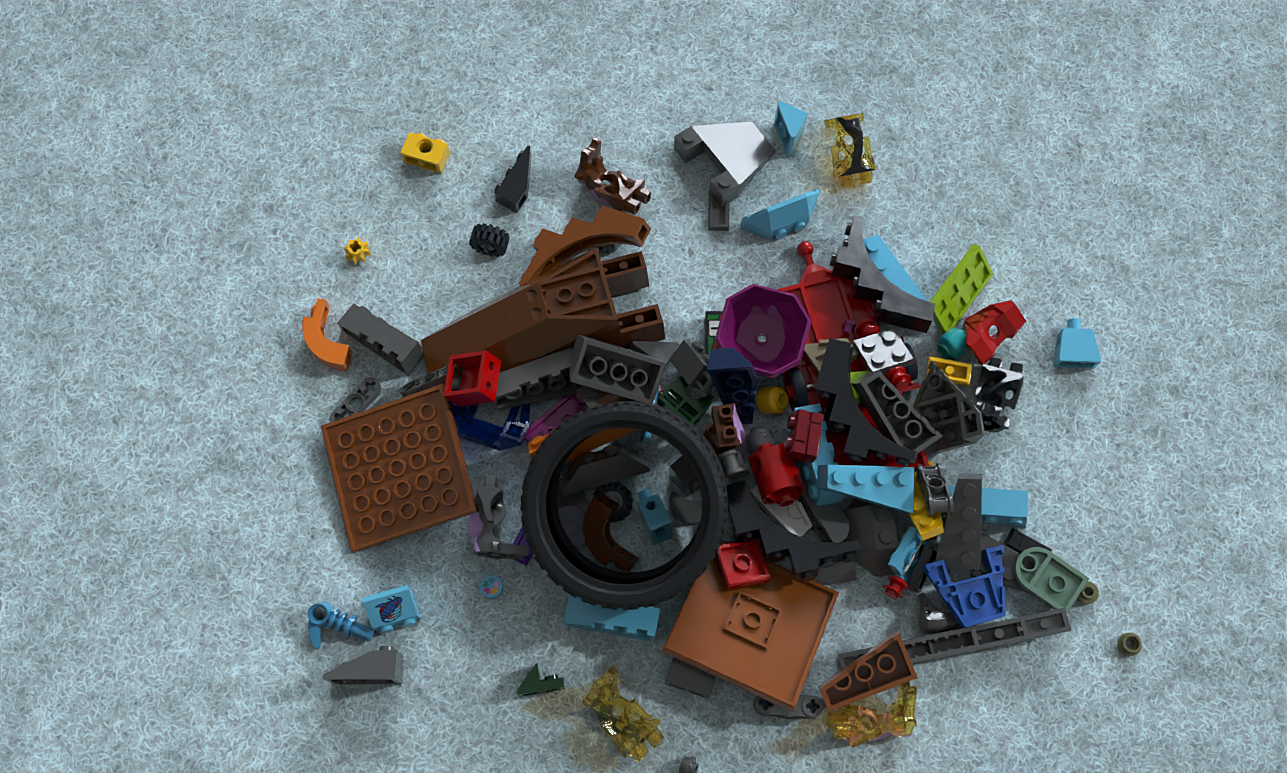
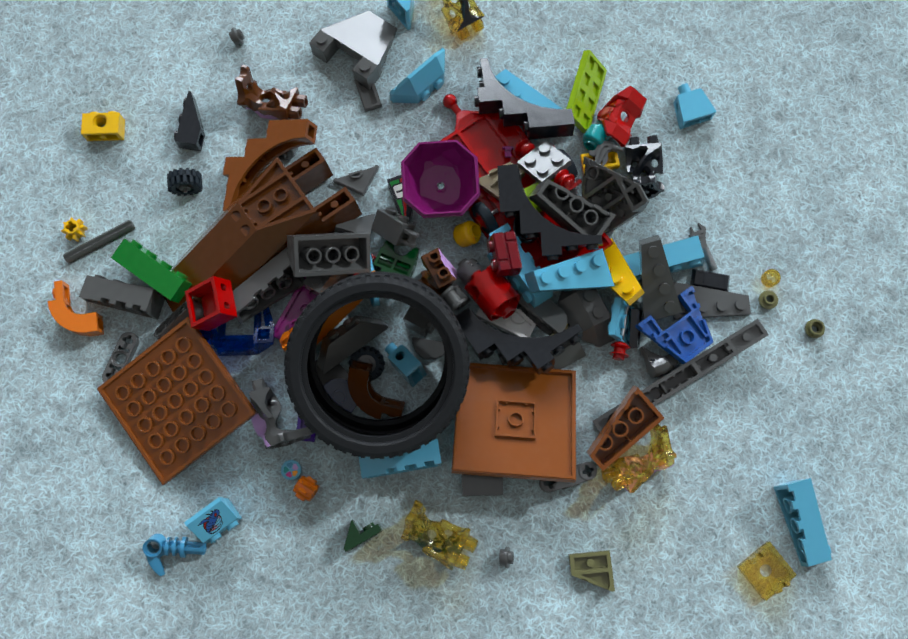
camera: 20 degrees left, 5 degrees up
dark grey slope [323,646,404,684] -> none
dark blue wedge [707,347,757,424] -> none
red plate [715,539,771,590] -> none
dark grey piece [916,463,954,516] -> none
sand green tile [1013,547,1090,613] -> none
none -> dark grey axle [63,220,135,263]
none -> green wedge [111,239,192,303]
none -> dark grey plate [229,27,245,46]
none -> orange gear [293,476,320,502]
none -> dark grey tile [333,165,379,196]
none -> dark grey piece [589,141,623,166]
none -> dark grey piece [689,223,718,271]
none -> clear yellow bush [761,269,781,287]

